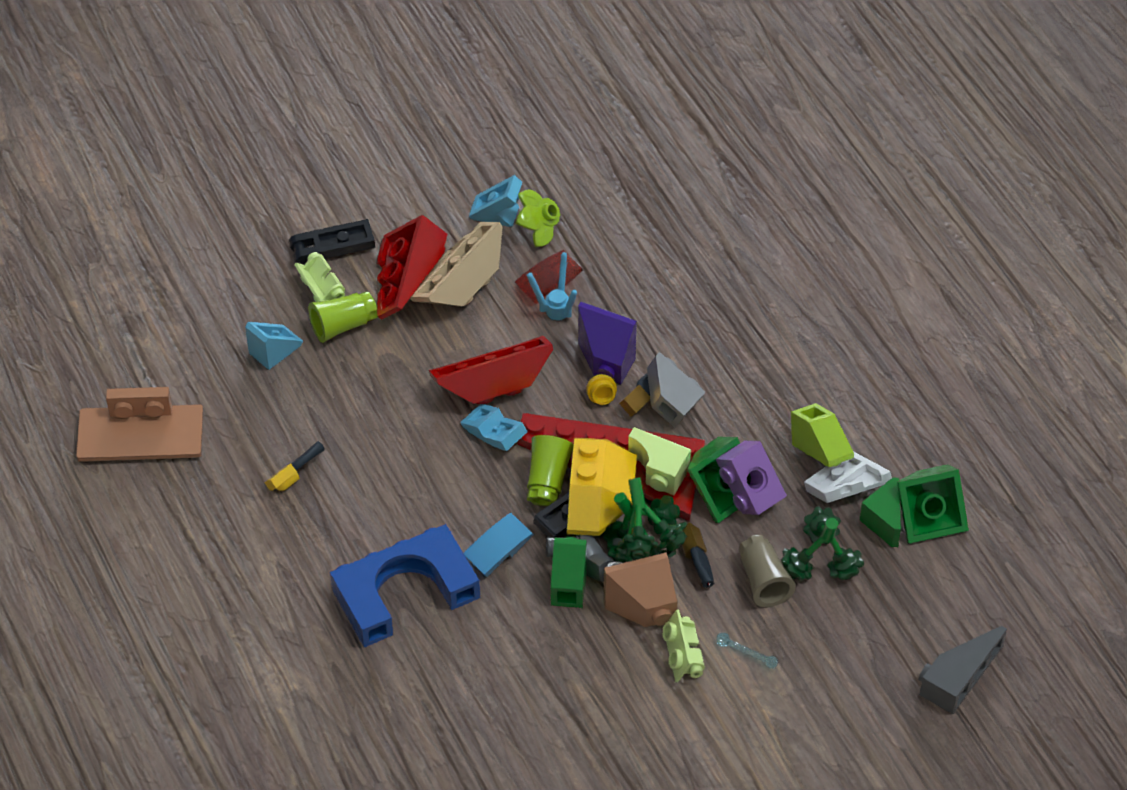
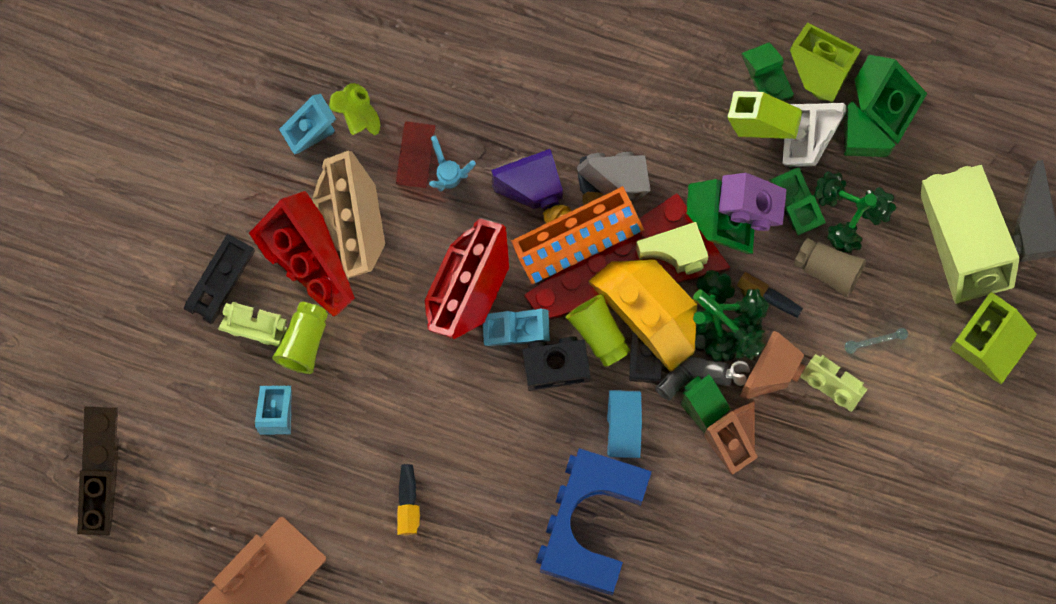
camera: 45 degrees left, 25 degrees up
none -> dark brown slope [77,406,119,536]
none -> orange brick [511,186,644,284]
none -> black brick [522,336,591,391]
none -> nougat slope [704,401,758,475]
none -> green slope [741,42,794,101]
none -> green slope [769,167,826,236]
none -> lime slope [790,22,861,103]
none -> yellowish green slope [921,165,1019,304]
none -> lime slope [949,292,1037,385]

